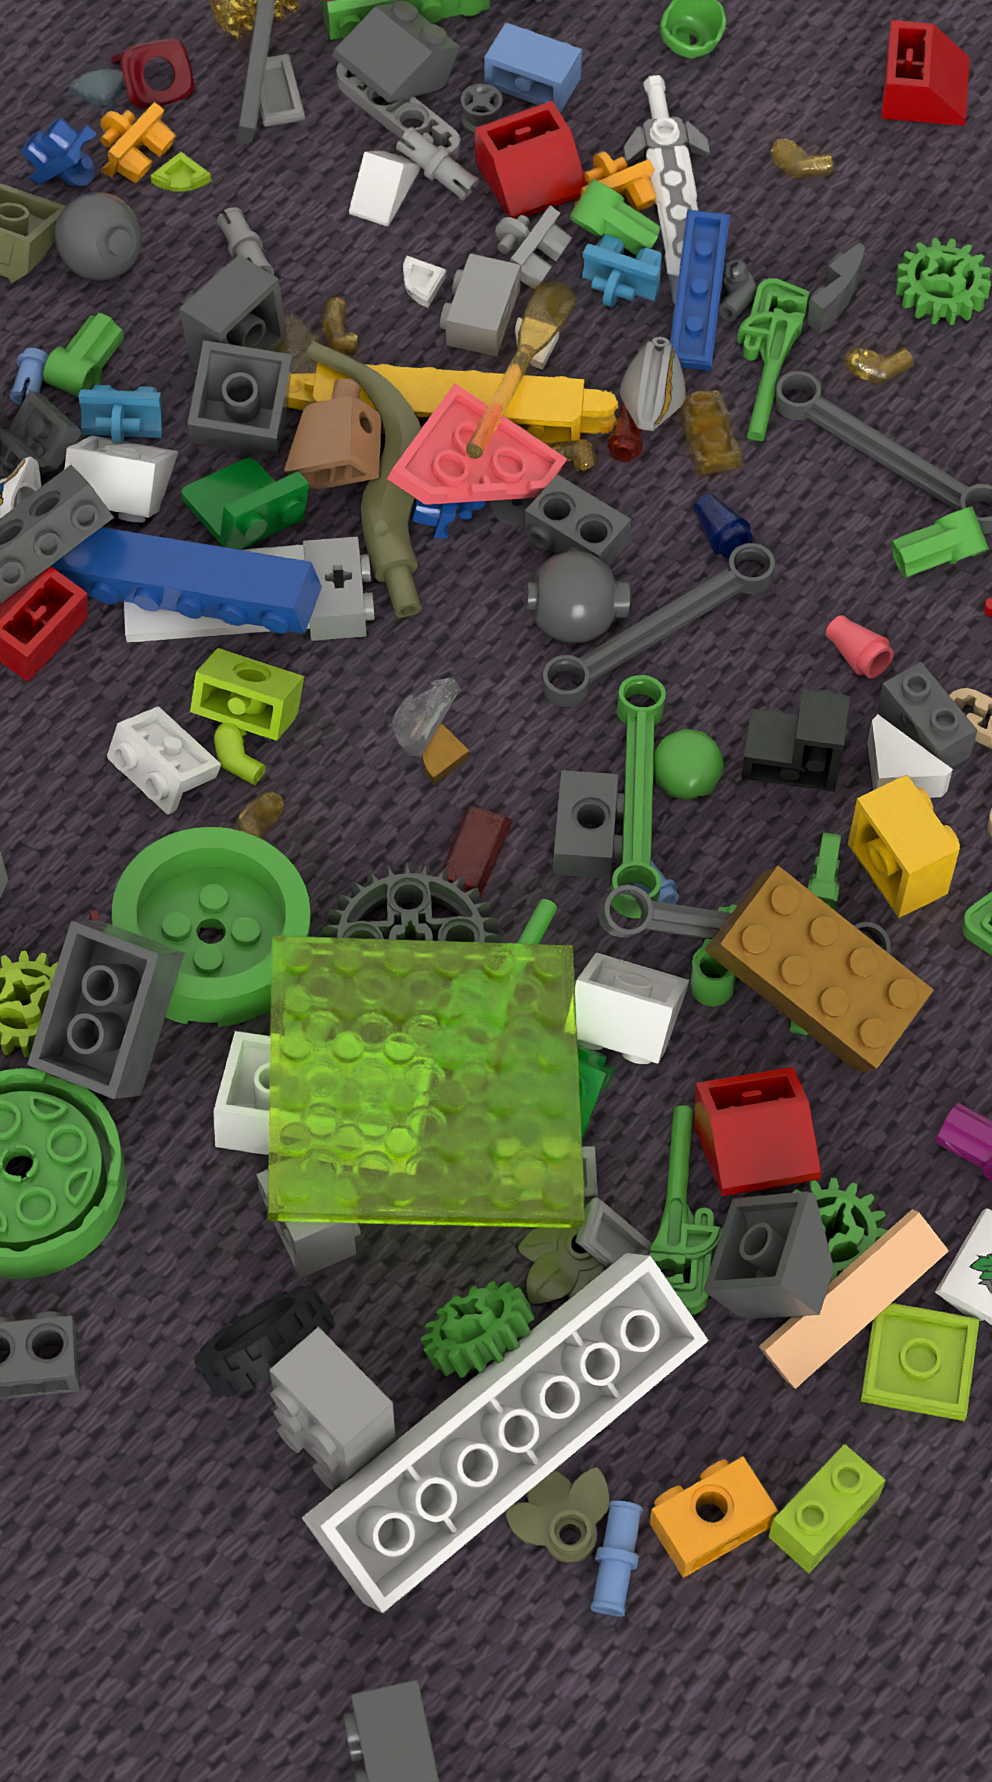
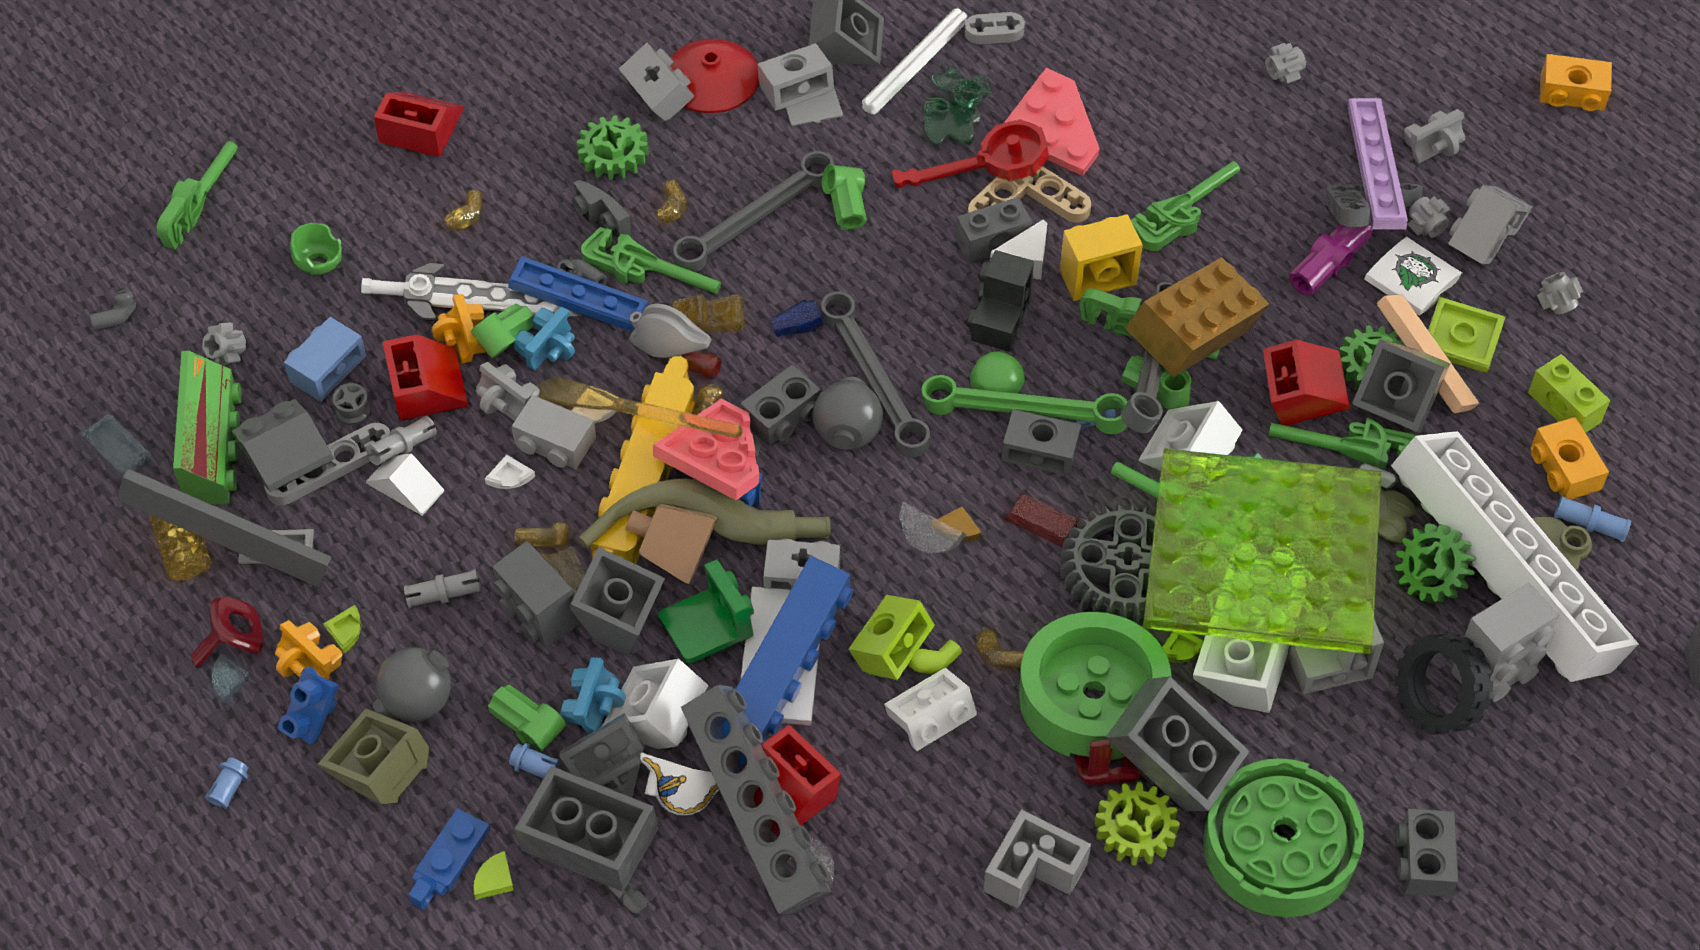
camera: 80 degrees left, 5 degrees down
coral cone [826,615,894,679] -> none

